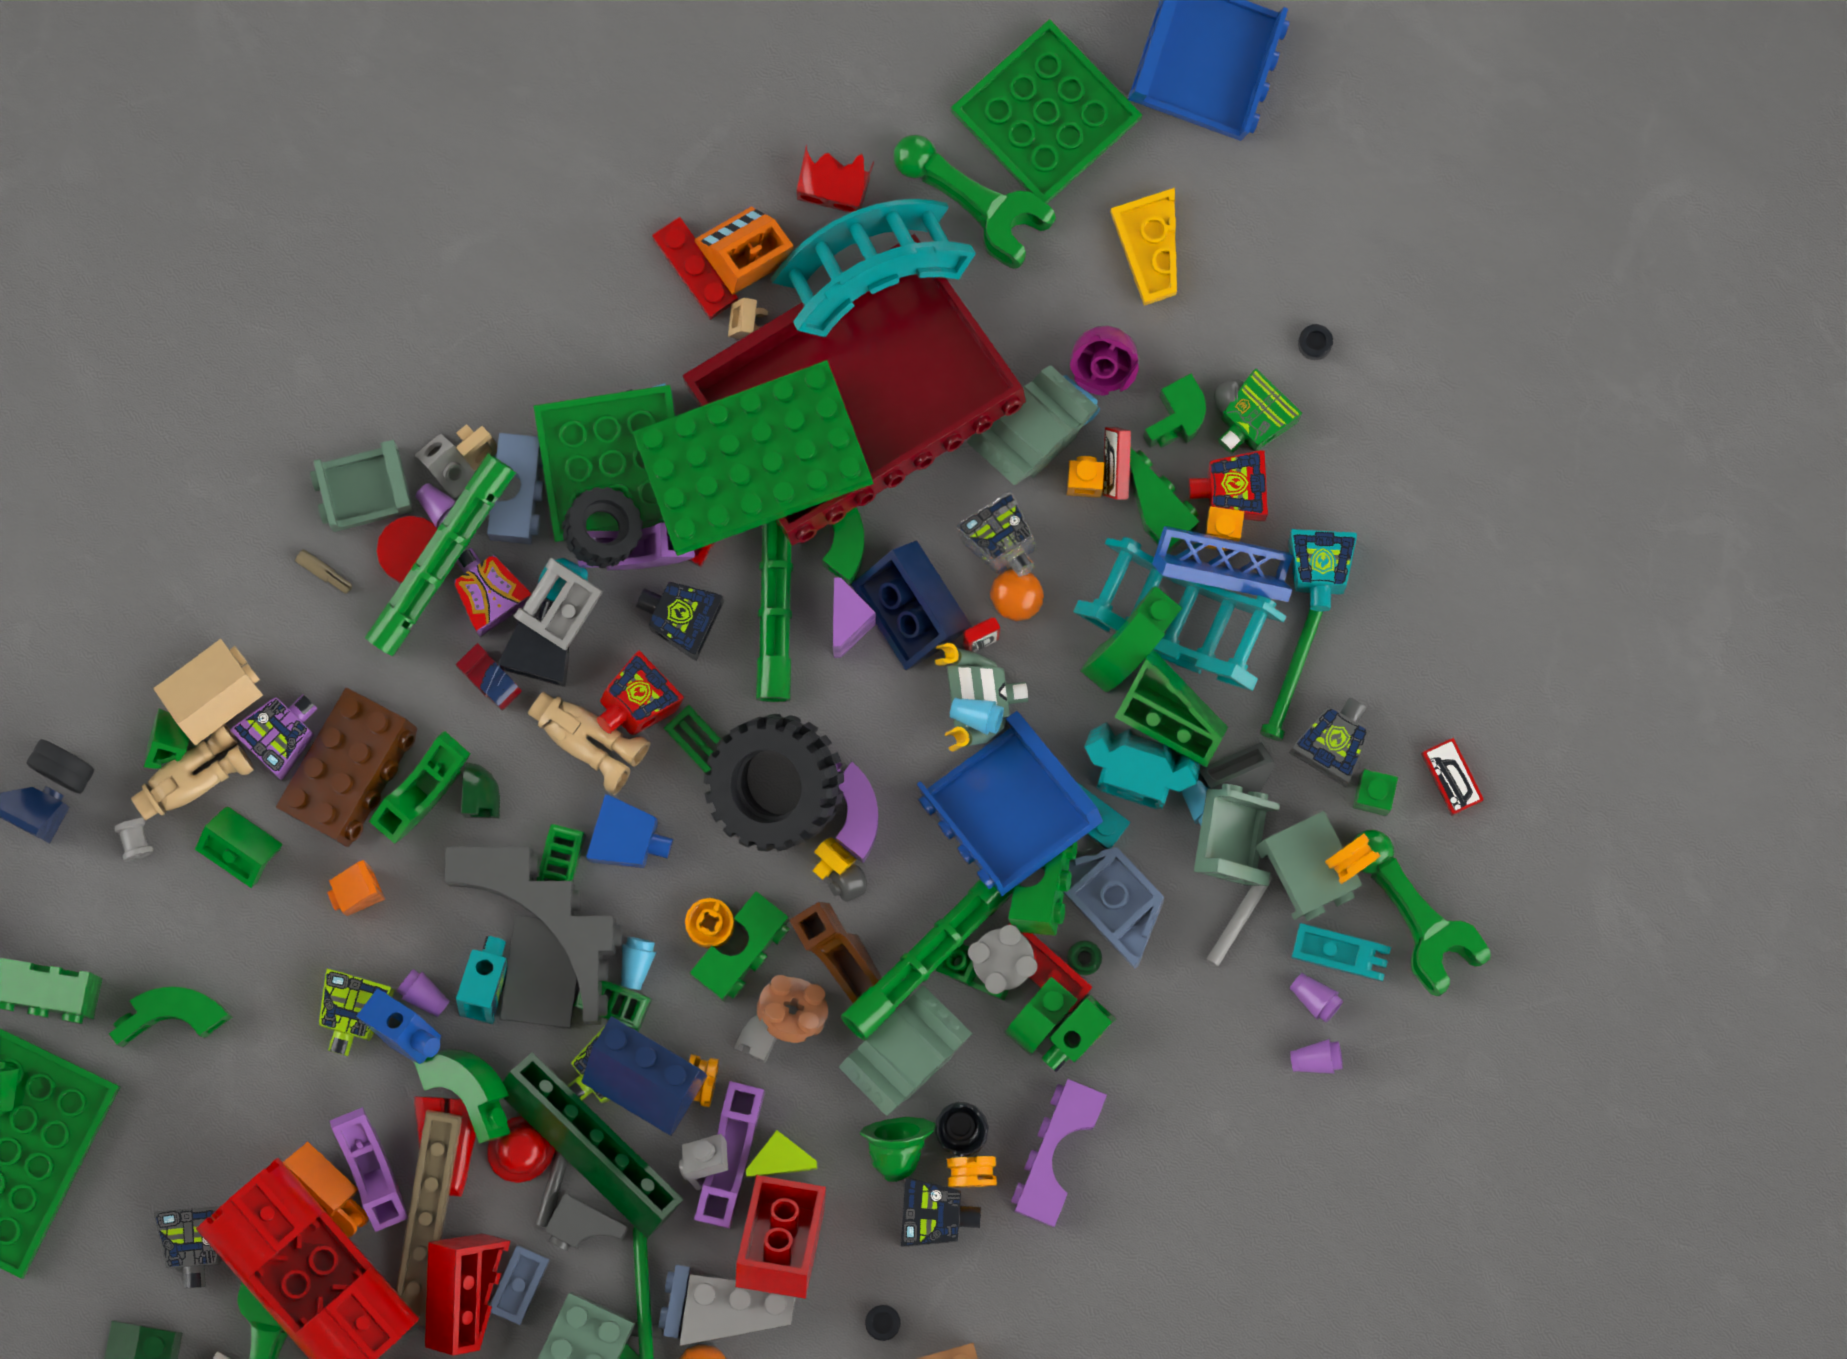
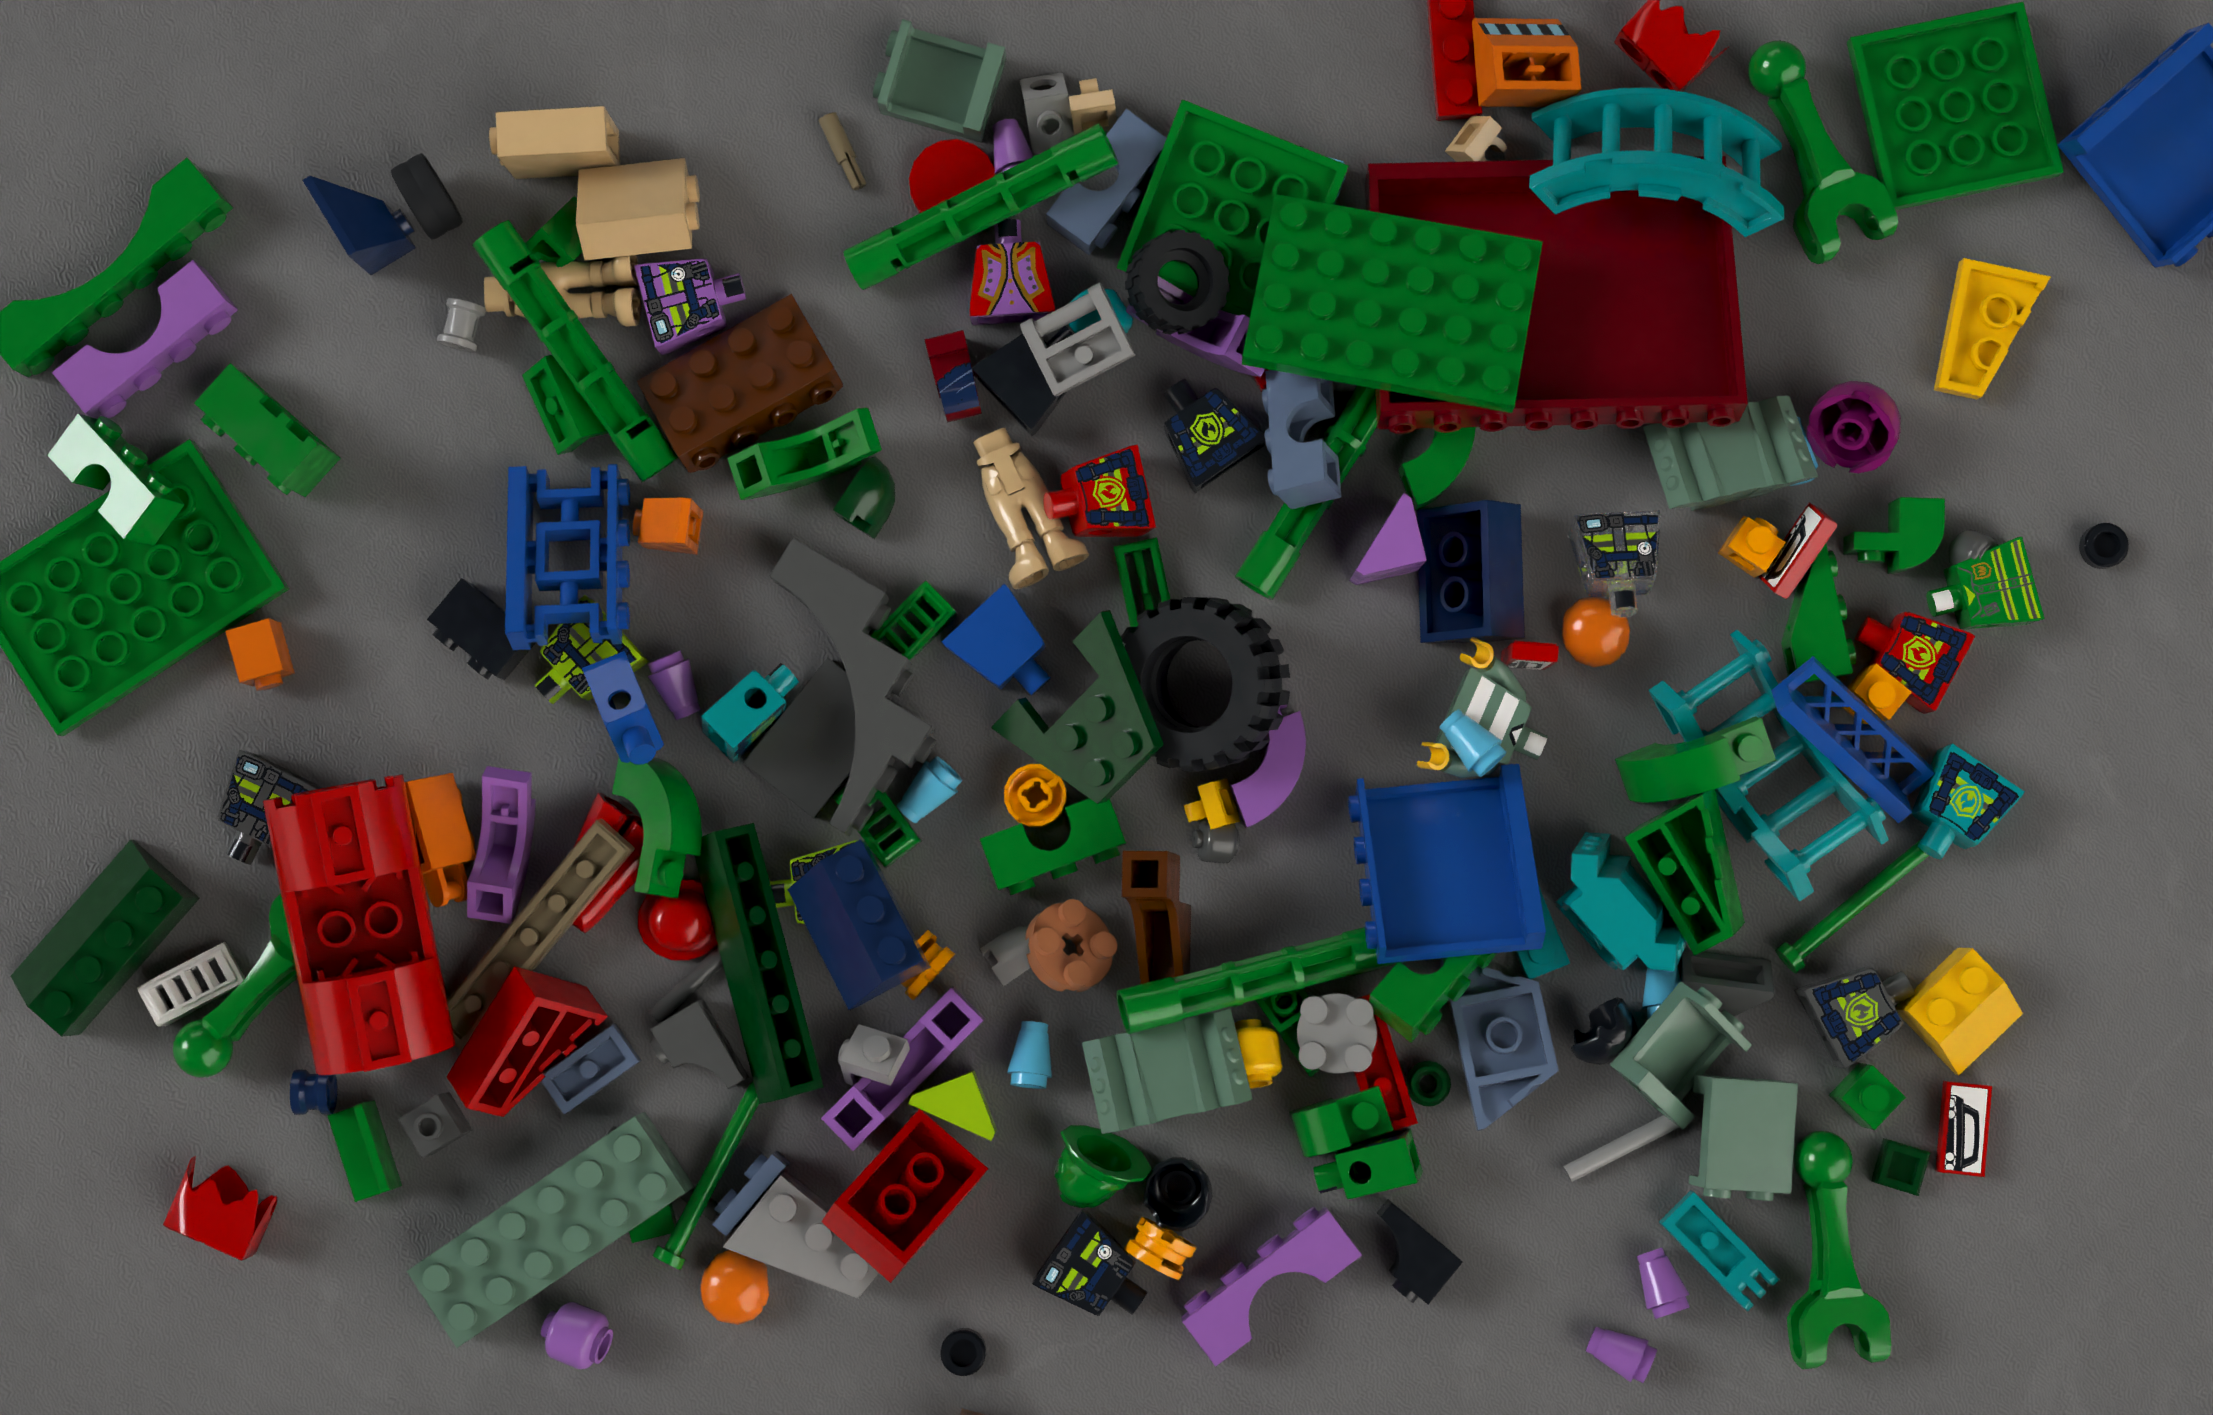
camera: 35 degrees right, 5 degrees up
green arch [109,987,233,1047] -> none
light orange wheel [1325,833,1381,884] -> none
none -> orange brick [225,618,295,691]
none -> black brick [427,578,536,680]
none -> green piece [472,220,678,483]
none -> tan brick [489,106,620,179]
none -> blue fence [505,464,630,650]
none -> dark green wing [991,610,1164,804]
none -> medium azure cone [1007,1021,1052,1089]
none -> yellow head [1234,1019,1282,1089]
none -> sand blue arch [1262,370,1342,509]
none -> black arch [1377,1199,1463,1305]
none -> black hair [1571,997,1637,1065]
none -> dark green tile [1871,1138,1931,1196]
none -> yellow slope [1895,948,2023,1076]

